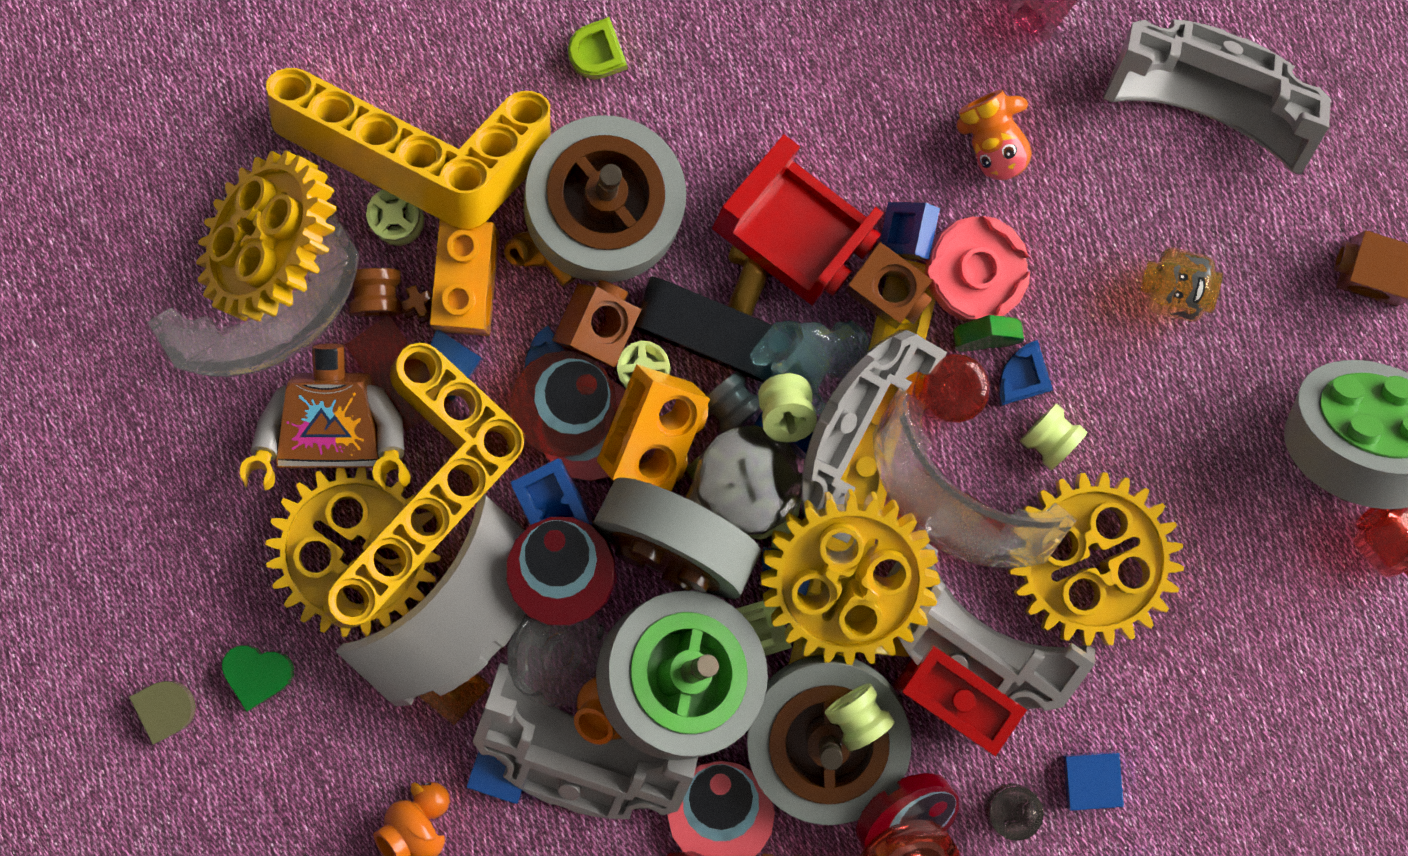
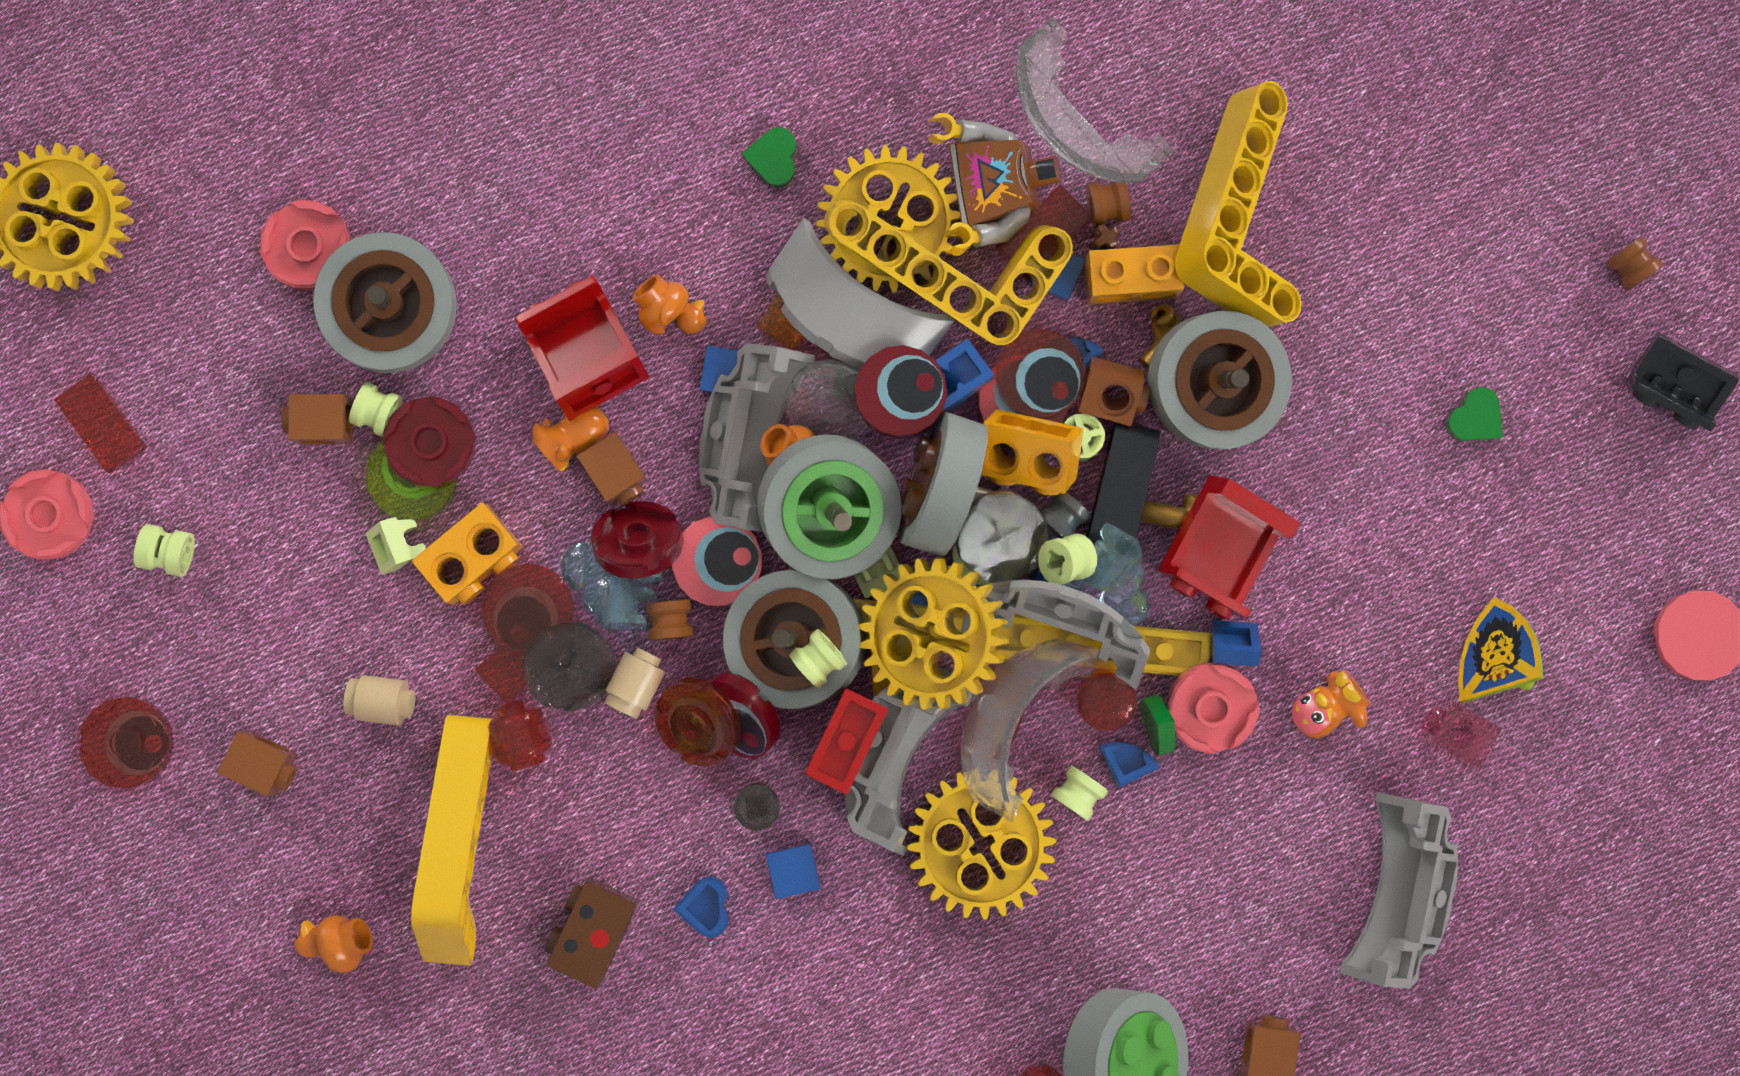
camera: 70 degrees right, 0 degrees up
olive tile [129,681,196,744] -> none
yellow gear [196,150,336,322] -> none
yellowish green wheel [366,190,424,246] -> none
lime tile [568,17,628,80] -> none
dark orange brick [845,242,933,329] -> none
clear yellow head [1140,247,1223,322] -> none

